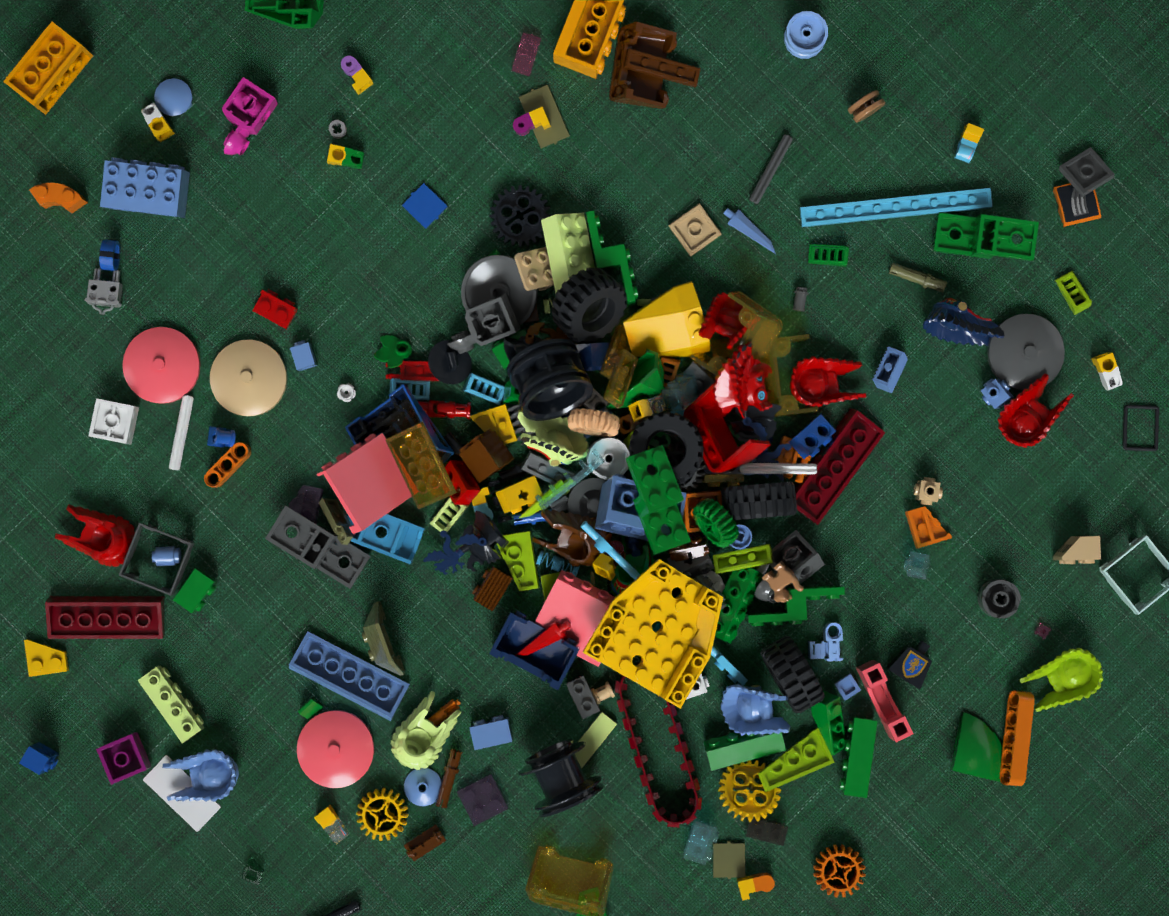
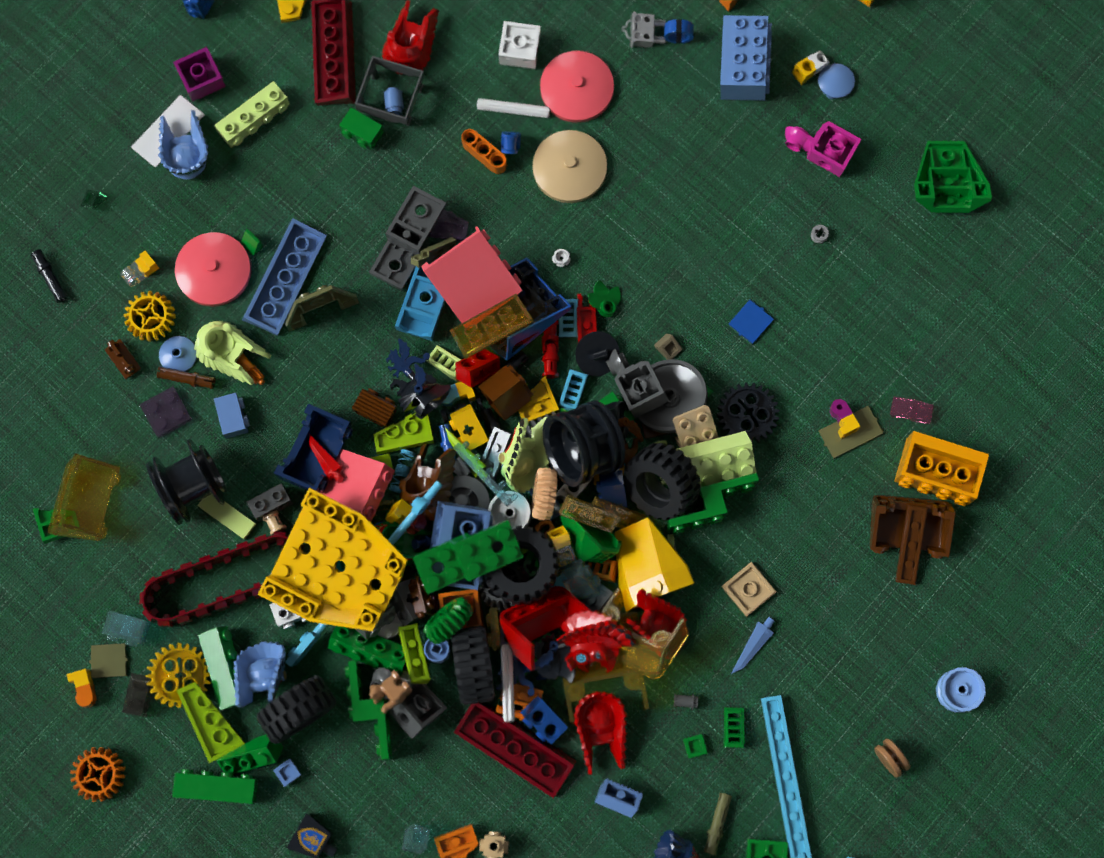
camera: 85 degrees right, 10 degrees down
red bracket [252,289,298,330] -> none
medium blue brick [290,340,317,371] -> none
leg [327,144,365,169] -> none
leg [341,56,373,95] -> none
dark grey axle [750,134,793,204] -> none
light blue piece [808,622,843,661] -> none
coral arch [856,660,913,742] -> none
none -> dark tan slope [654,334,683,360]
none -> green tile [683,734,708,759]

